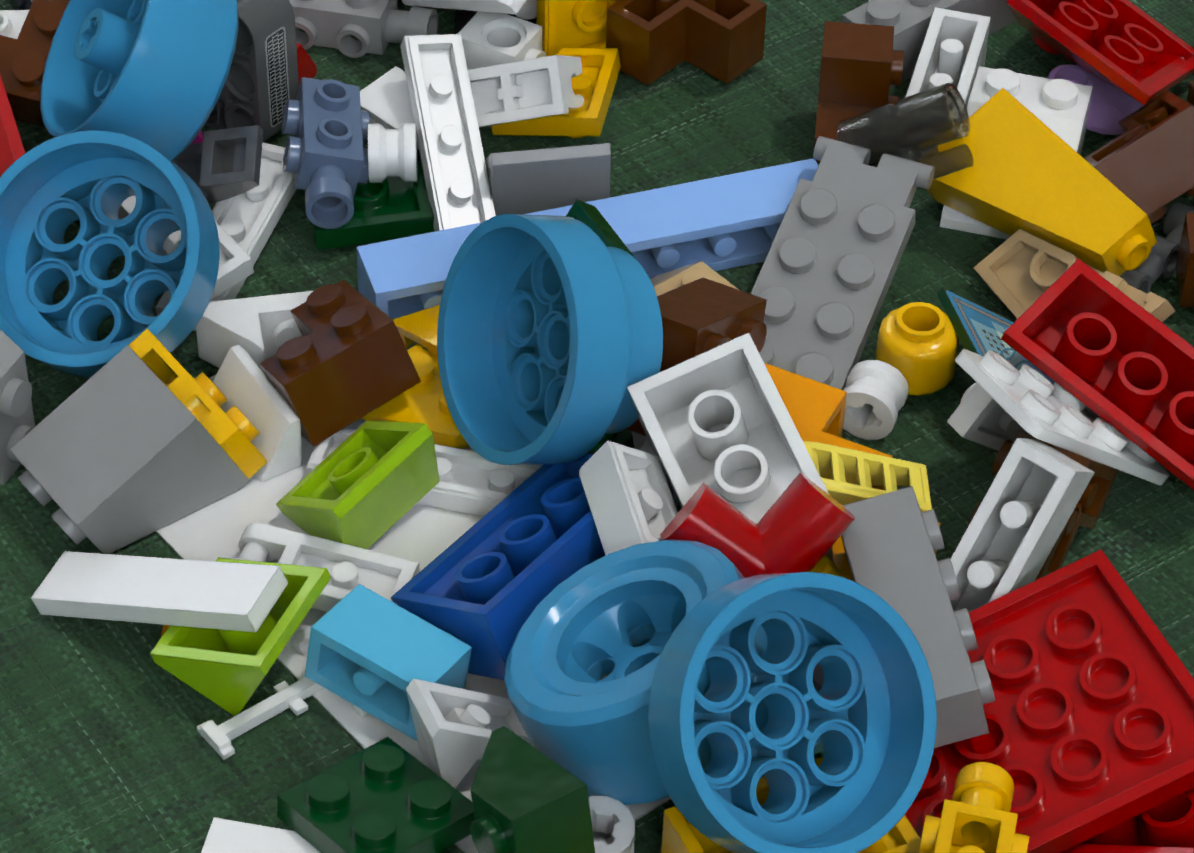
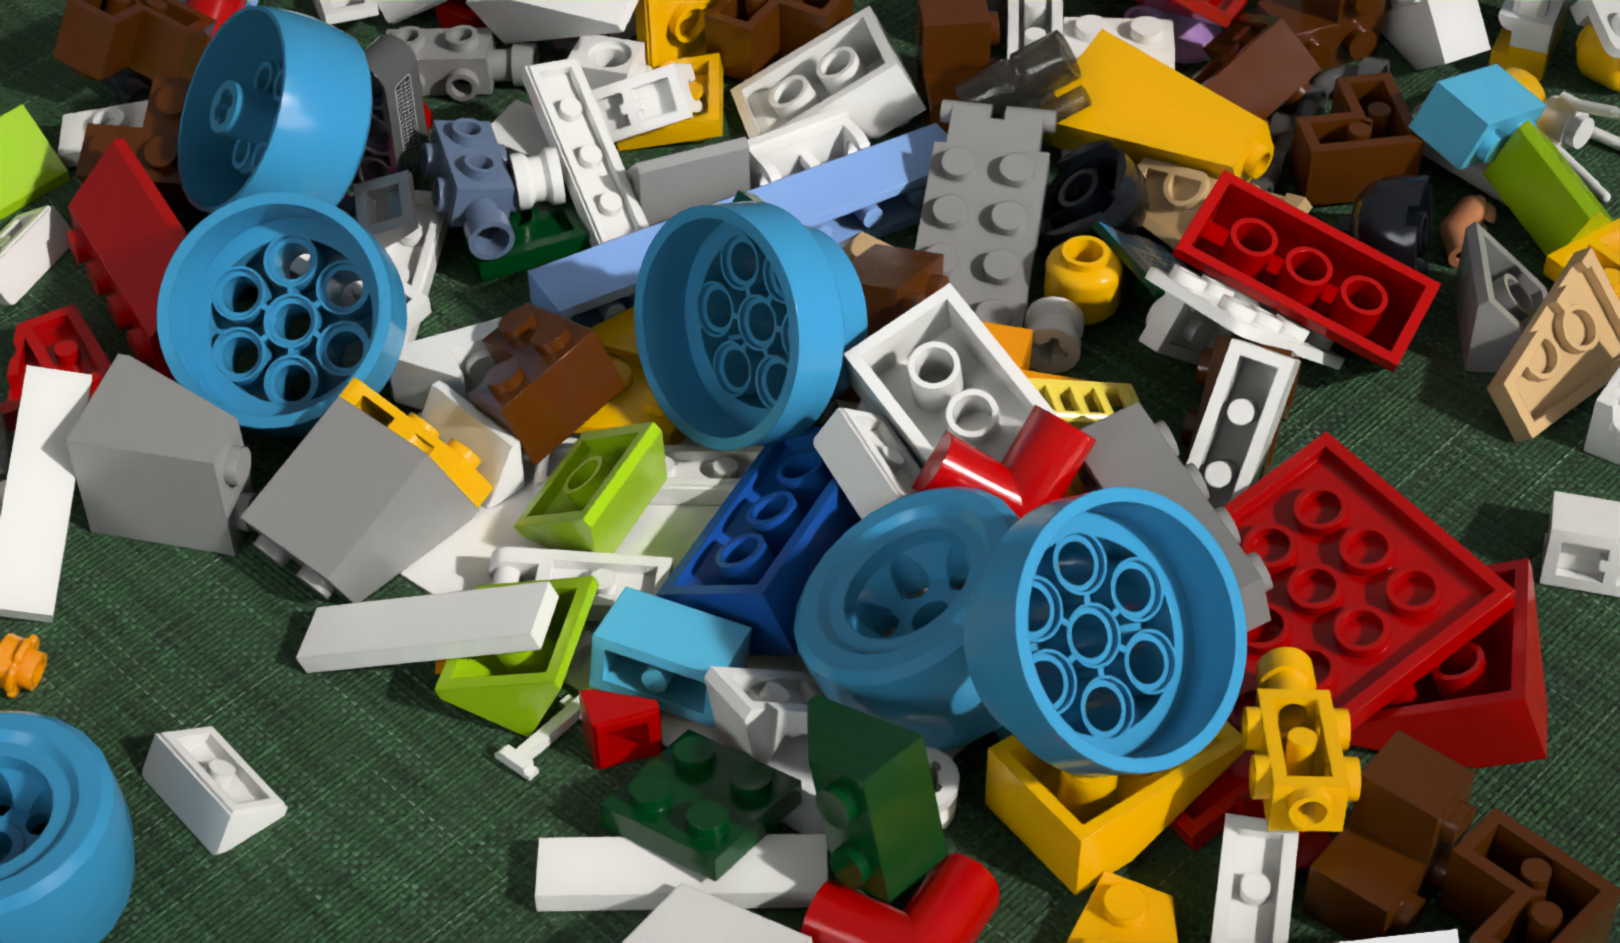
camera: 10 degrees left, 0 degrees up
none -> red slope [579,689,663,770]
none -> white slope [730,5,927,139]
none -> white hinge [747,105,870,190]
none -> black cylinder [1040,140,1150,247]

